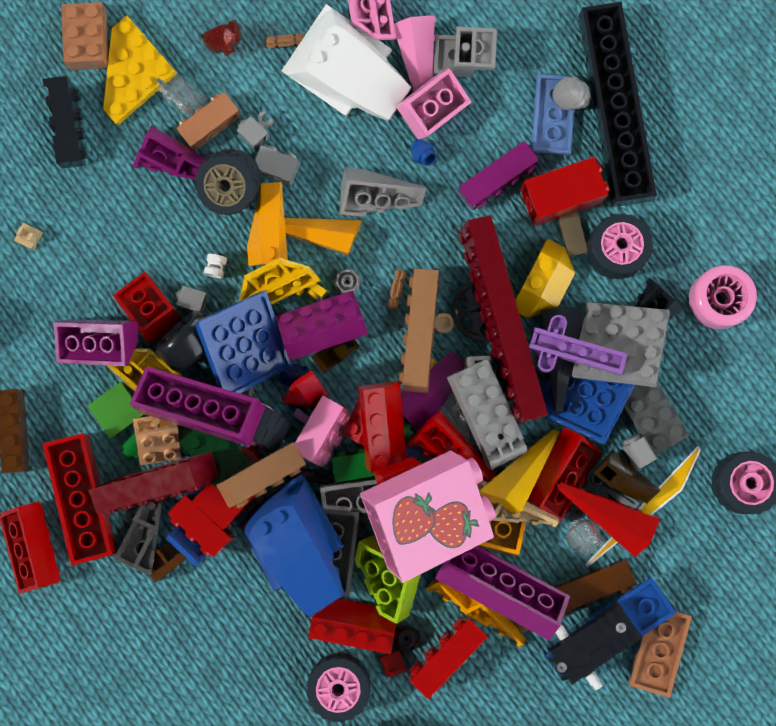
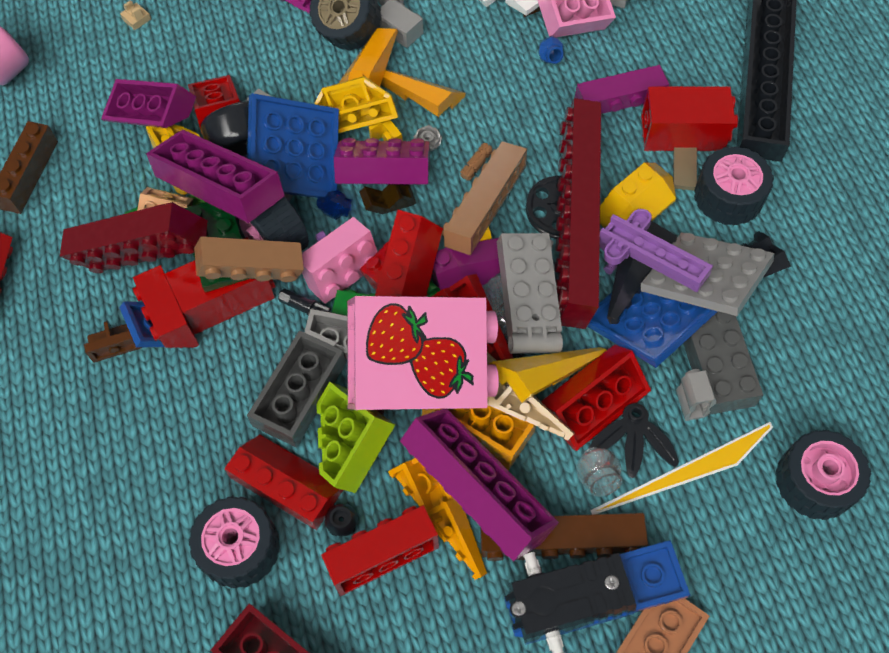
camera: 20 degrees right, 20 degrees down
red brick [42,433,117,566] -> none
bright green tile [87,382,145,439] -> none
flat silver wedge [114,464,163,576] -> none
white wheel [203,254,227,279] -> none
blue wedge [236,474,344,617] -> none
red wedge [282,370,330,410] -> none
light grey wedge [340,167,426,216] -> none
red tile [380,650,406,678] -> none
tan tile [435,313,454,334] -> none
medium blue tile [531,74,574,156] -> none
light grey hair [552,76,591,110] -> none
red wedge [558,481,660,557] -> none
dark brown slope [594,449,660,504] -> none
bright pink wheel [689,265,757,329] -> none

